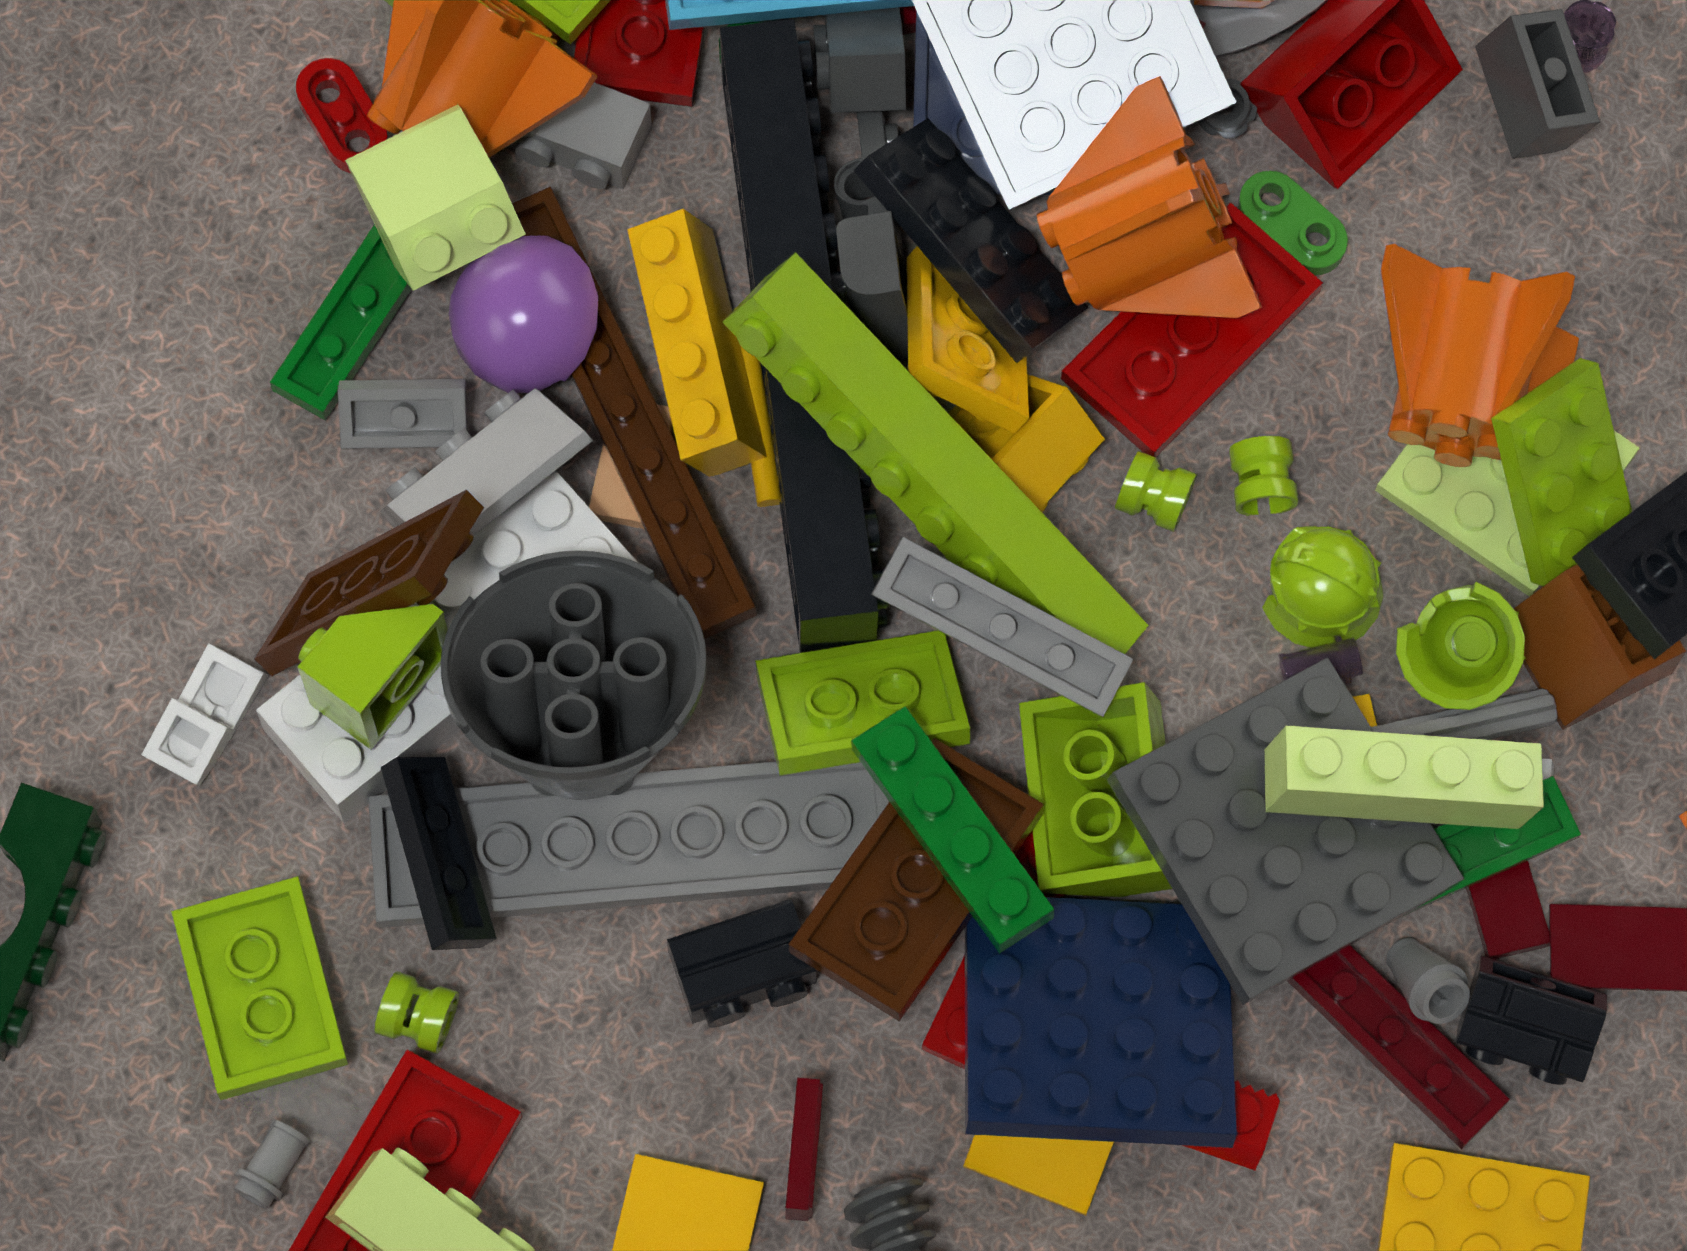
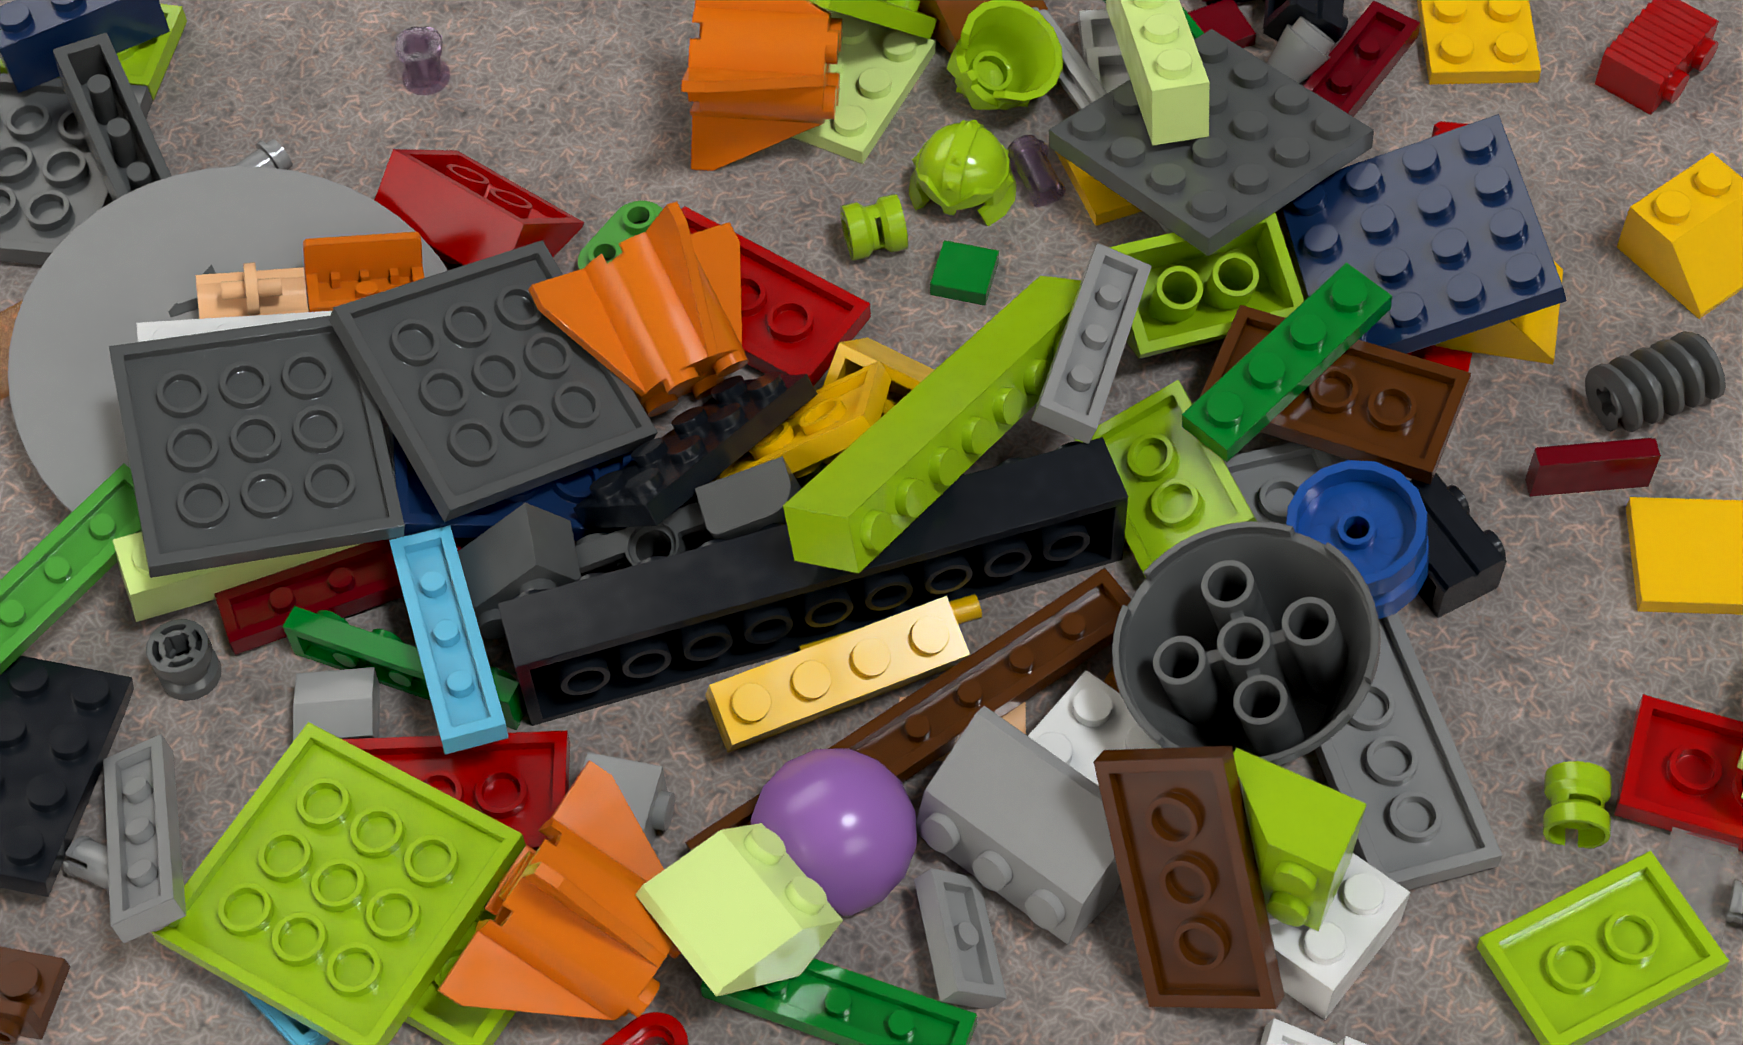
camera: 95 degrees left, 15 degrees down
black plate [381,757,497,950] -> none
lime wheel [1115,451,1197,532] -> none
dark grey brick [1475,9,1600,159] -> none
none -> green tile [930,240,999,306]
none -> blue wheel [1286,460,1429,619]

